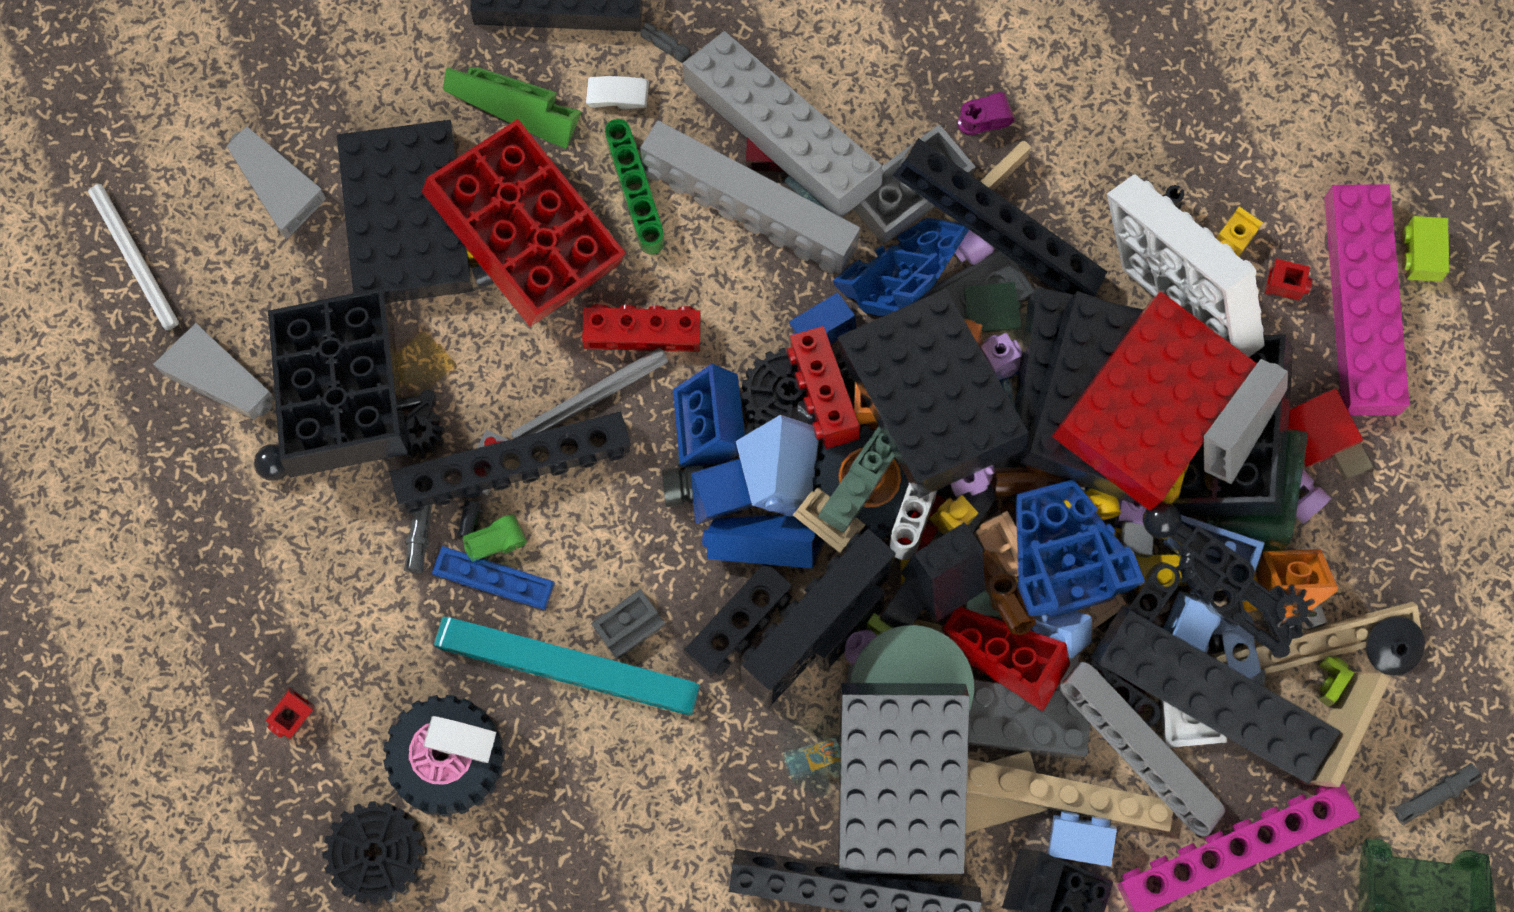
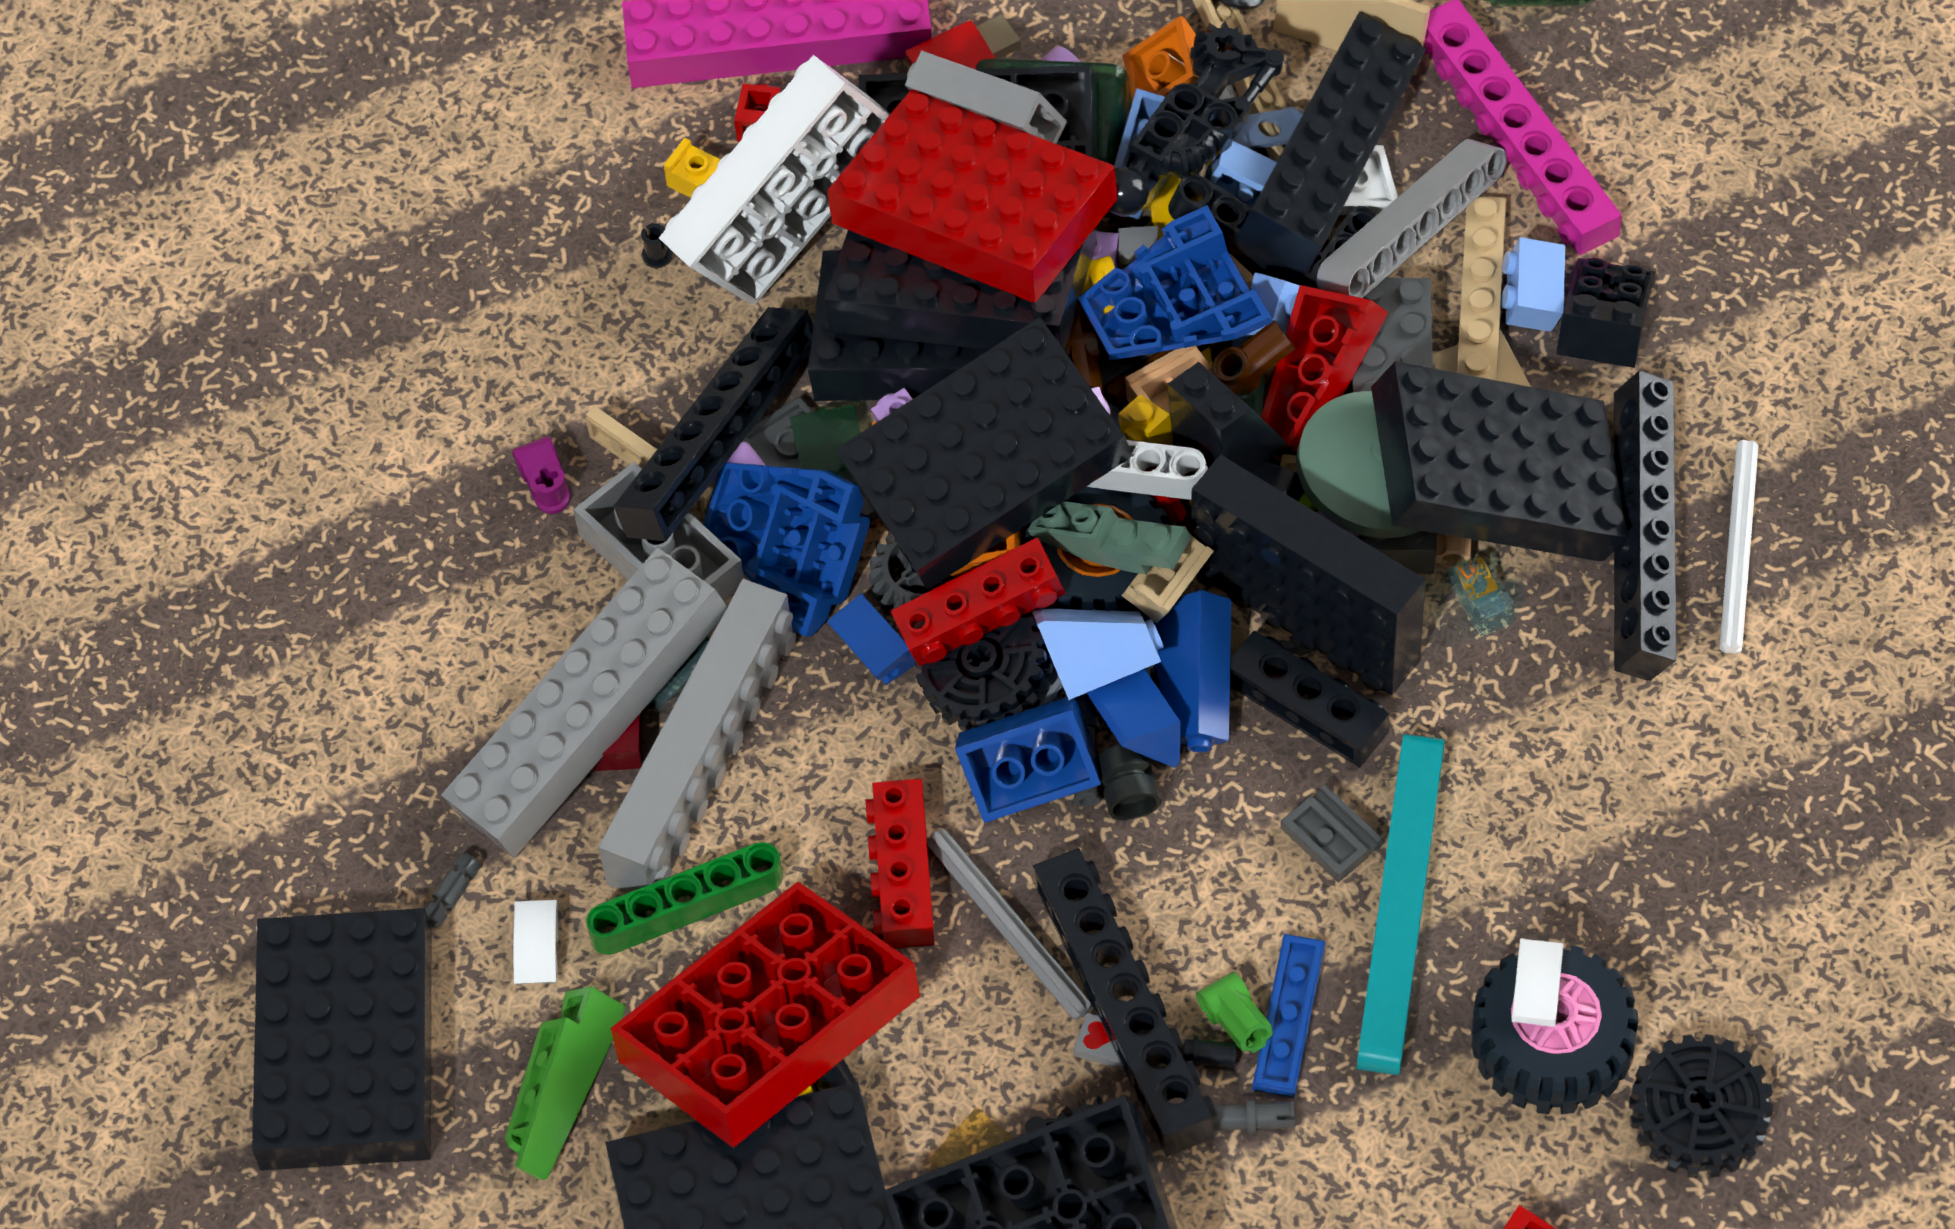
camera: 90 degrees left, 15 degrees down
lime bracket [1318,656,1354,707] -> none

